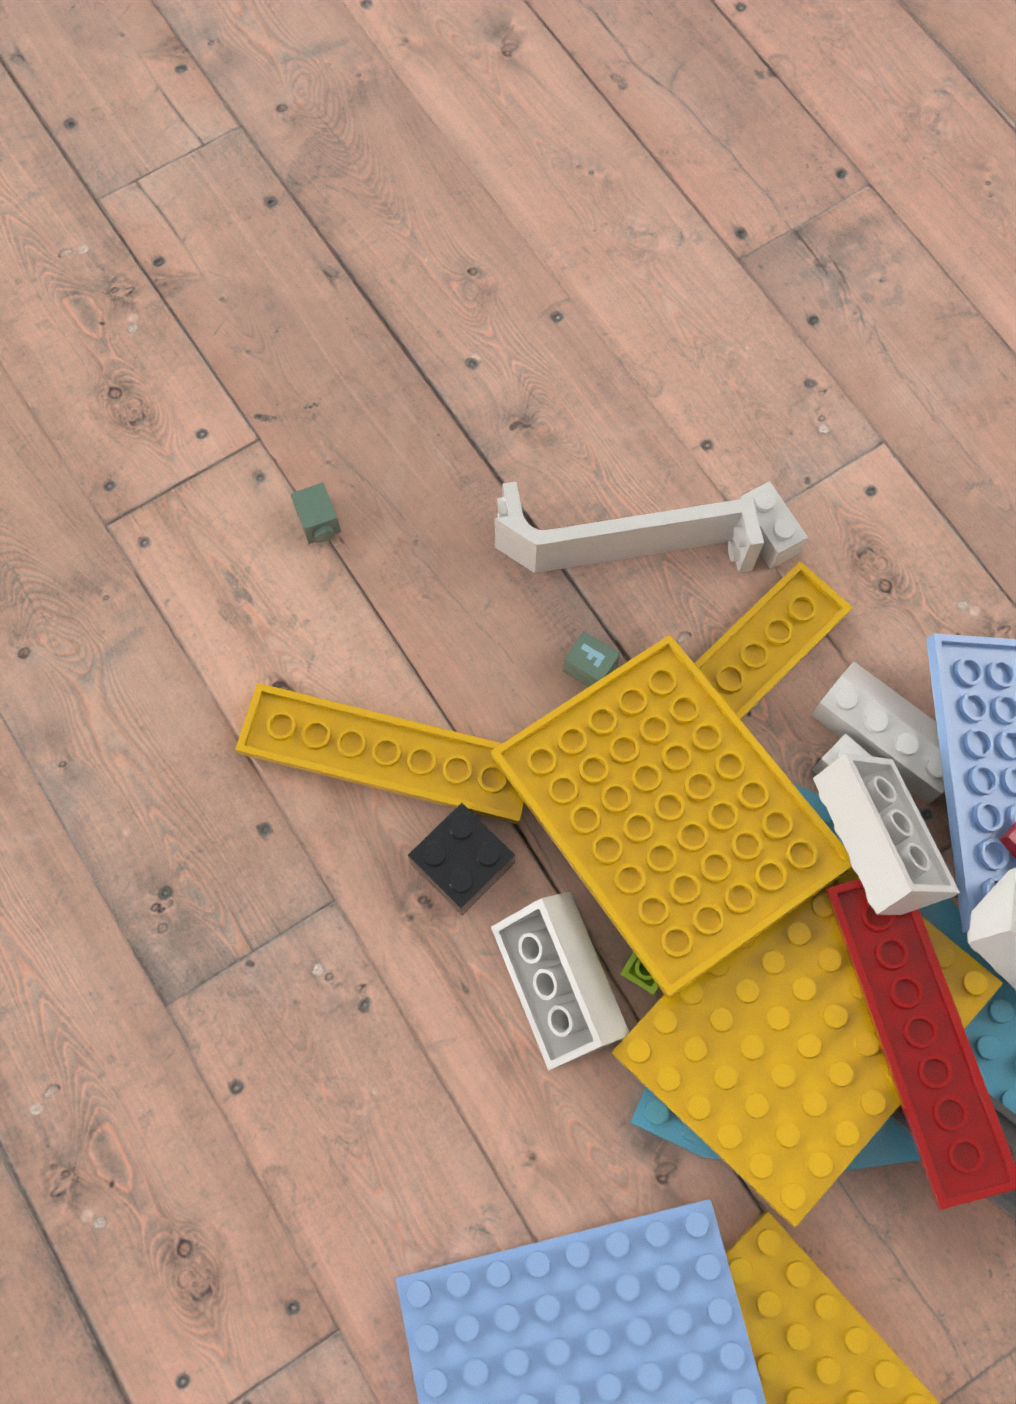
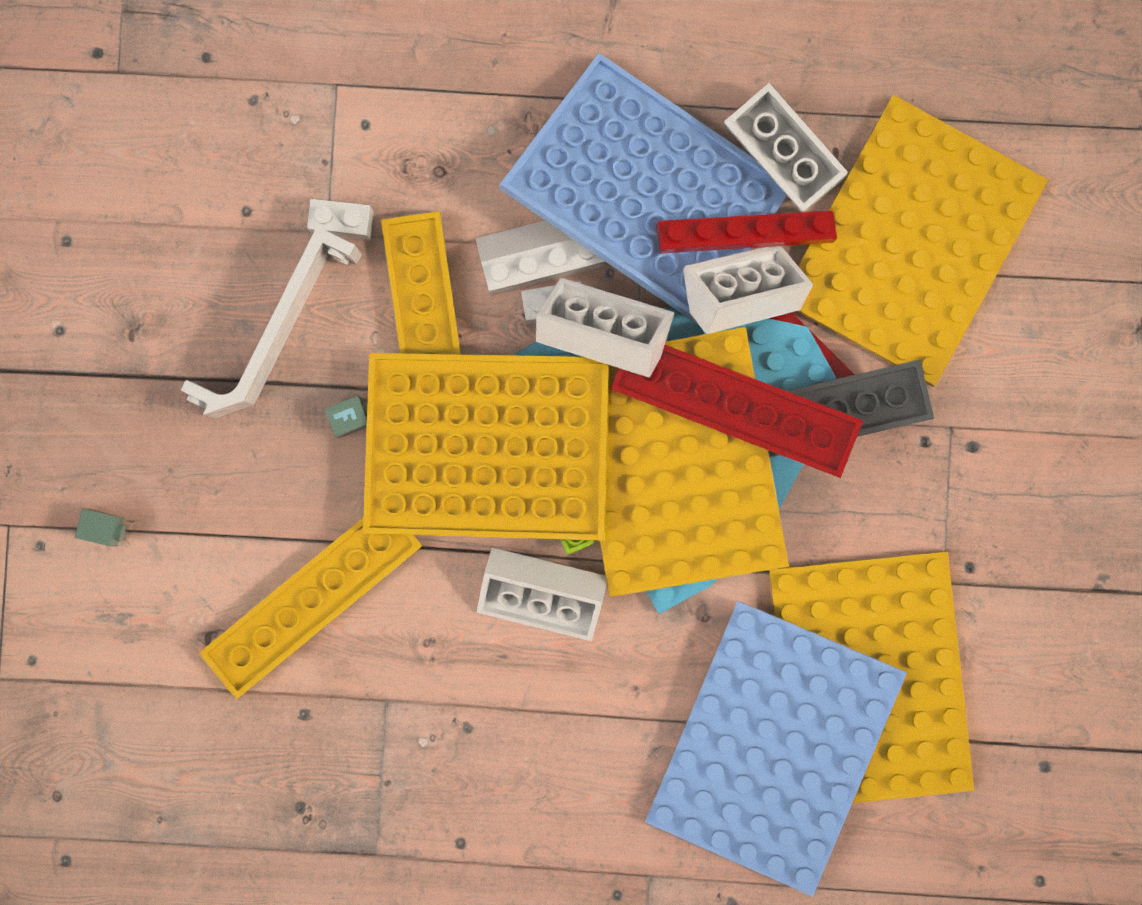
camera: 55 degrees left, 15 degrees up
black brick [408,803,515,916] -> none

